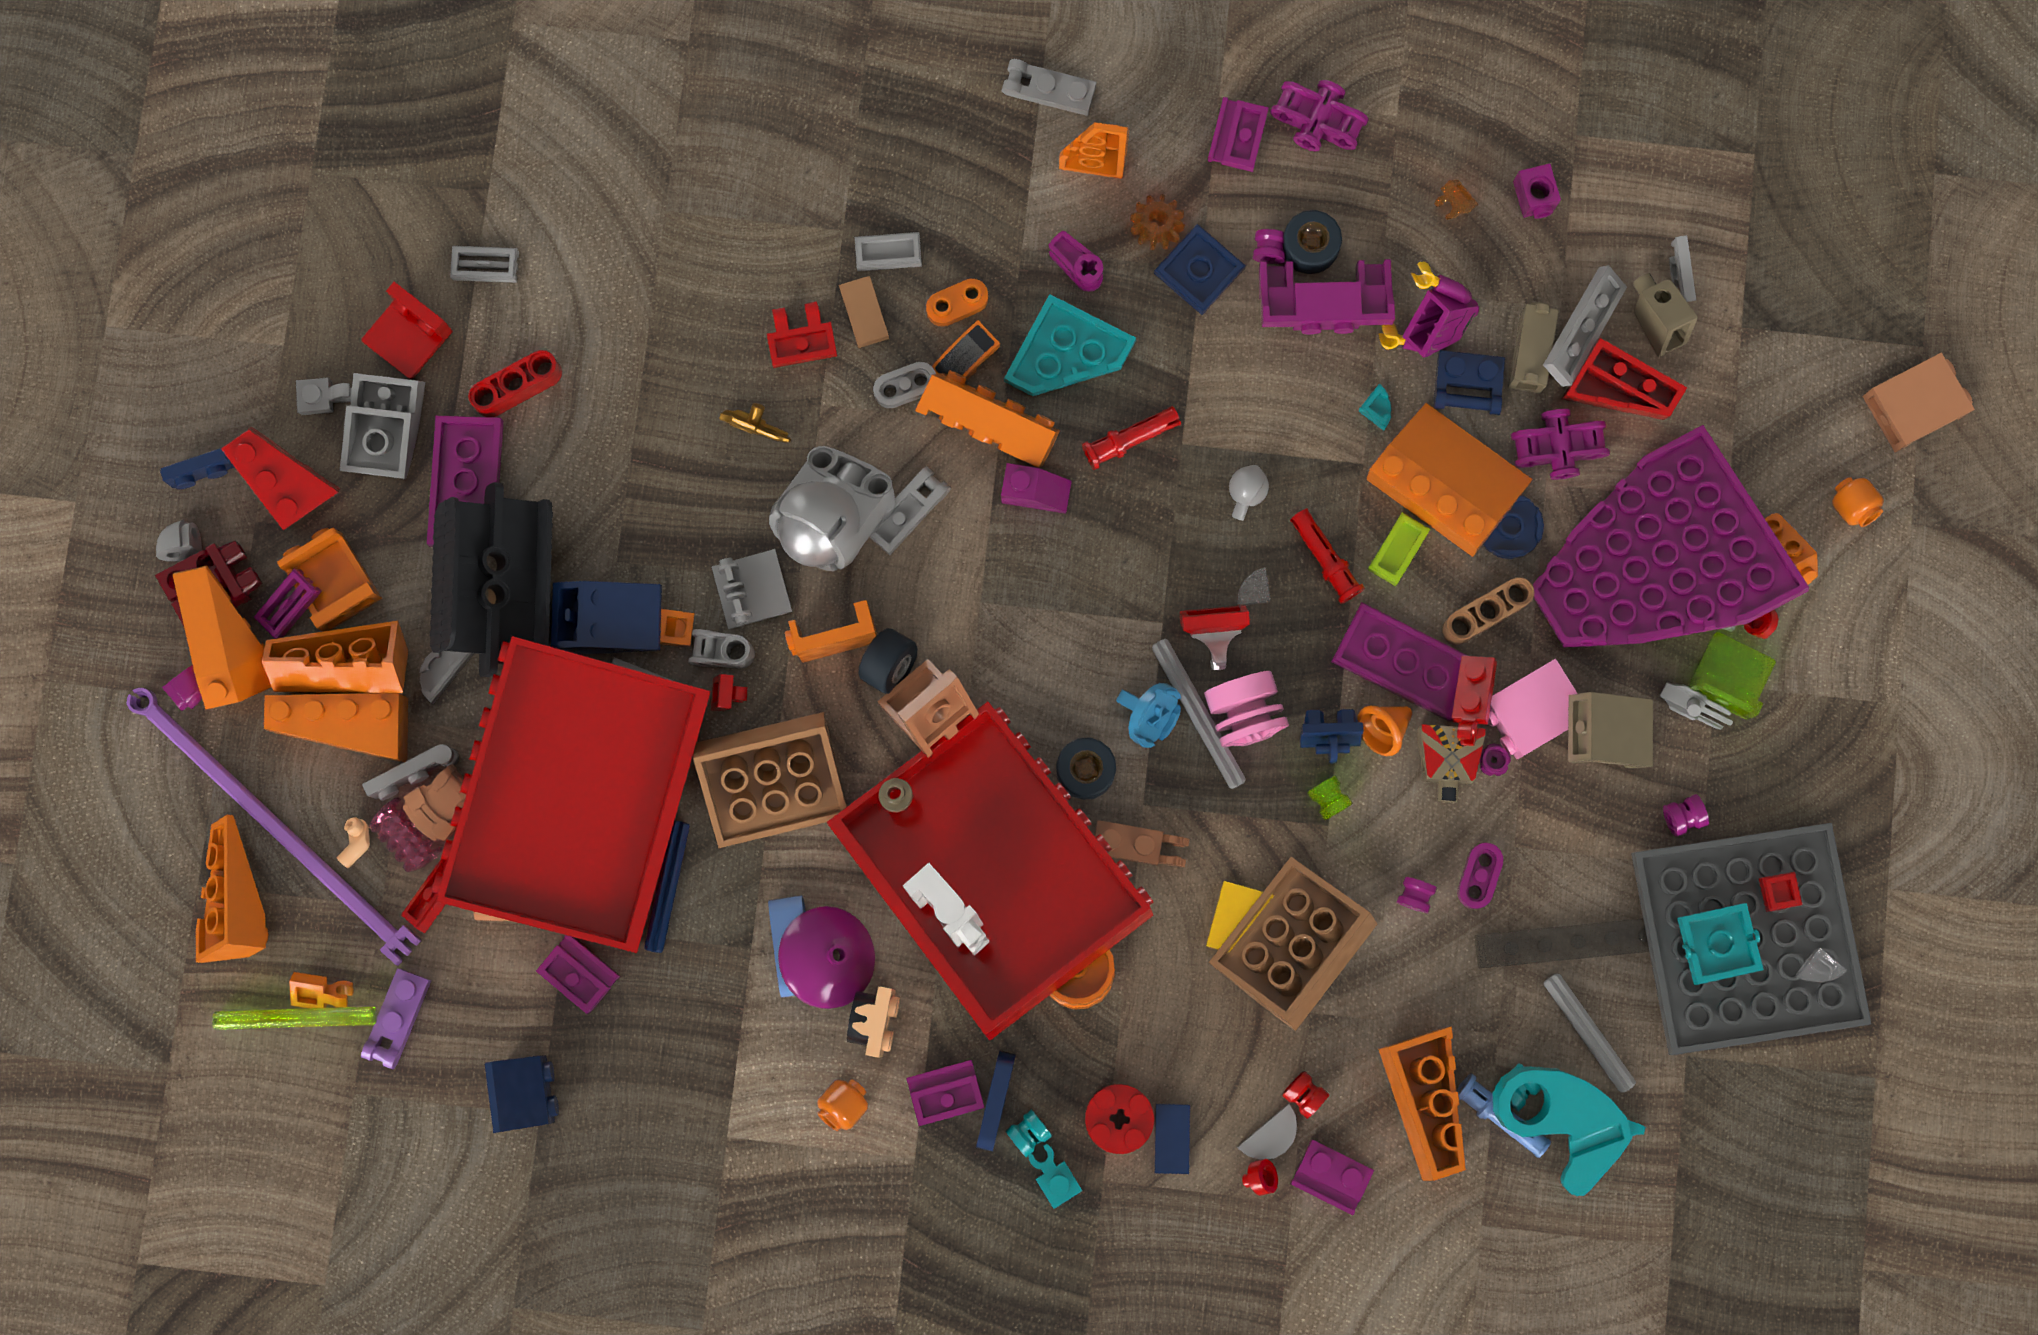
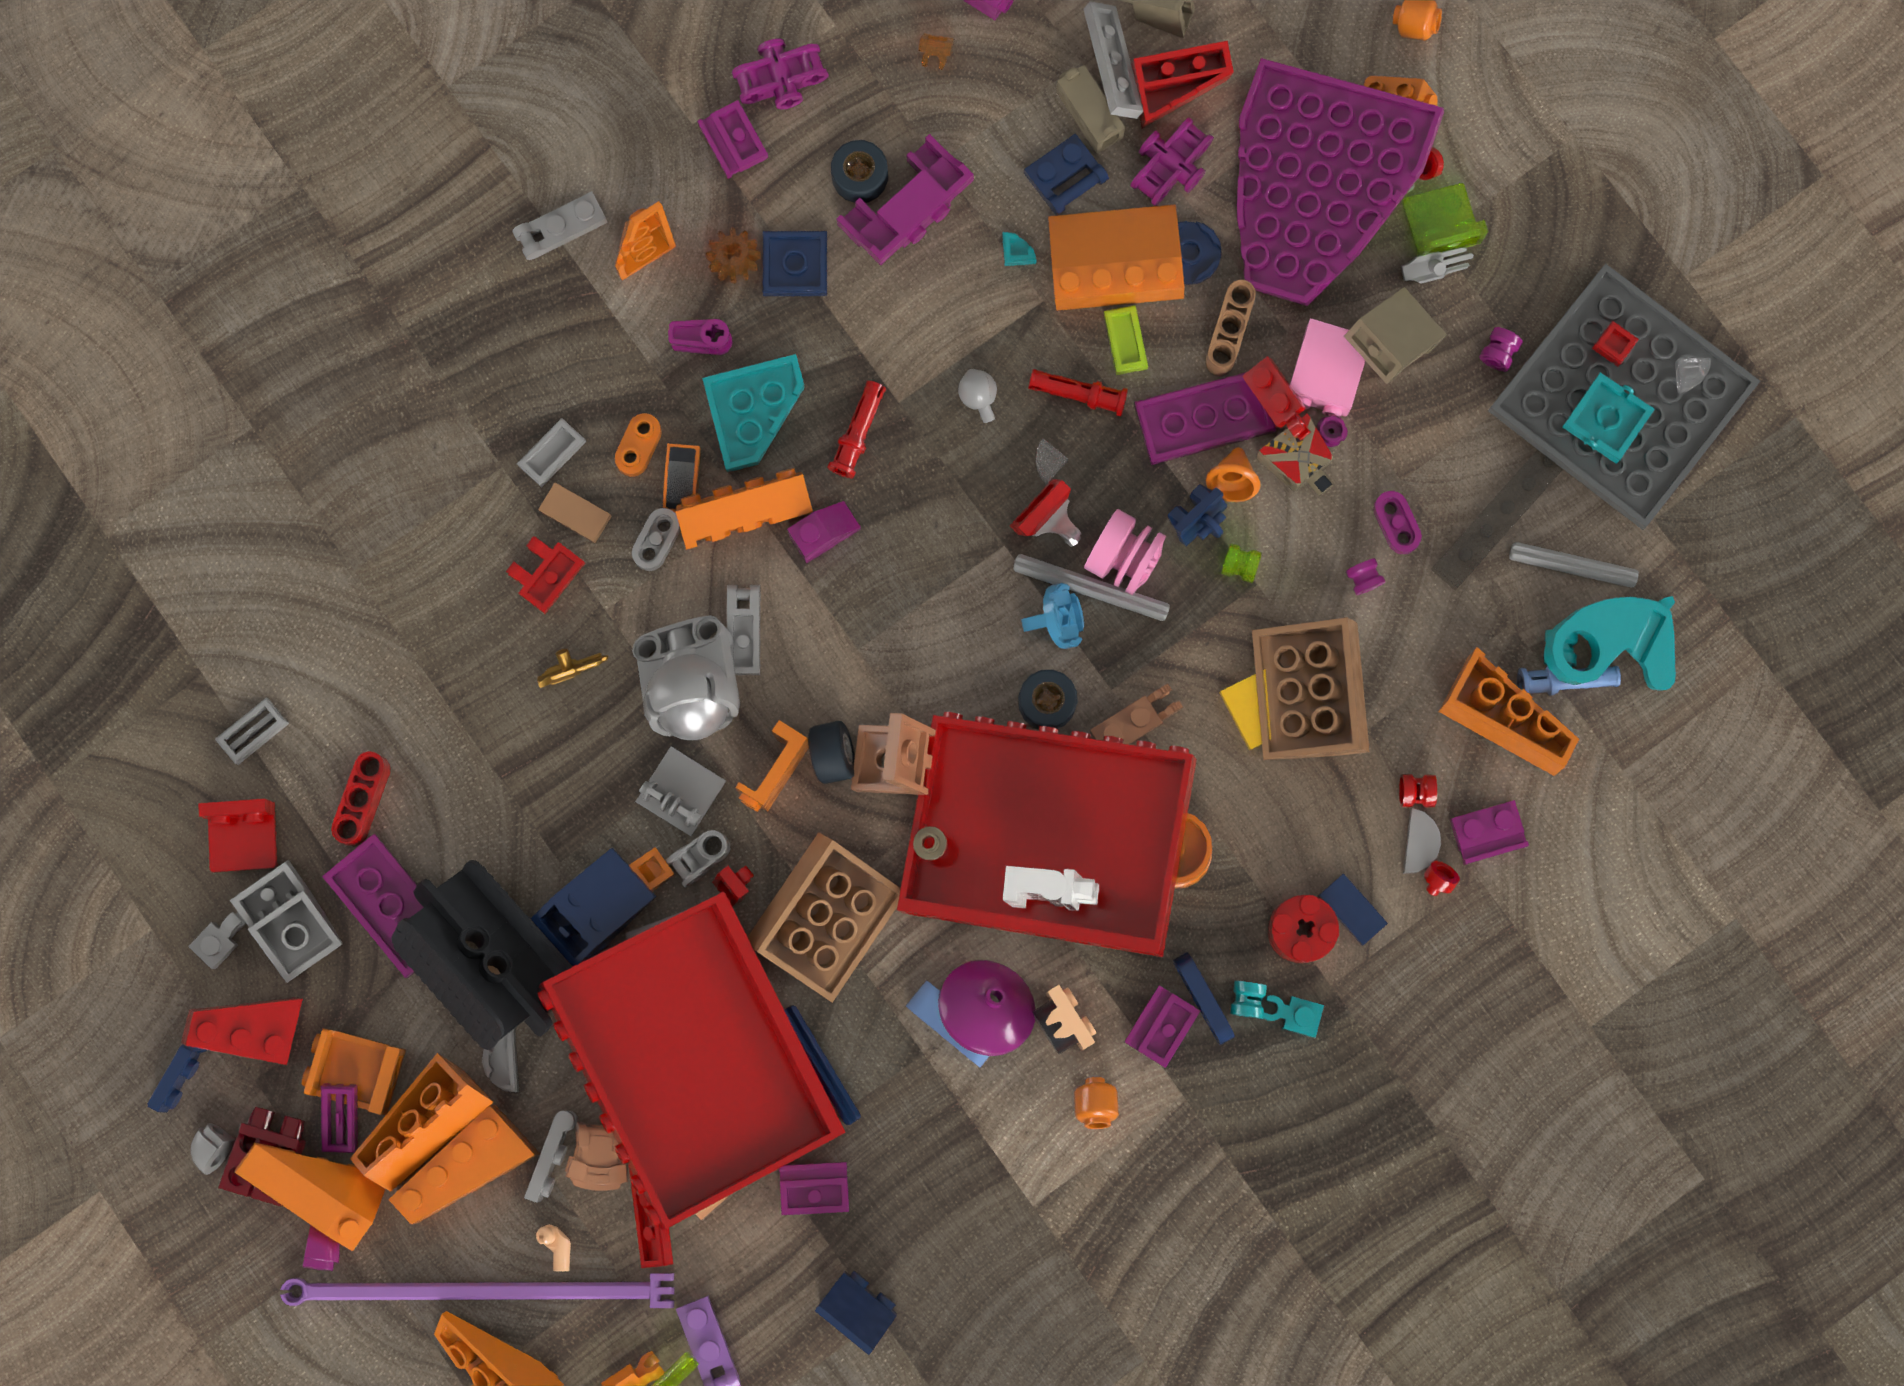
camera: 45 degrees left, 0 degrees up
clear pink piece [369,797,443,872] -> none
magenta wheel [1253,229,1285,264] -> none
magenta torso [1378,262,1479,358] -> none

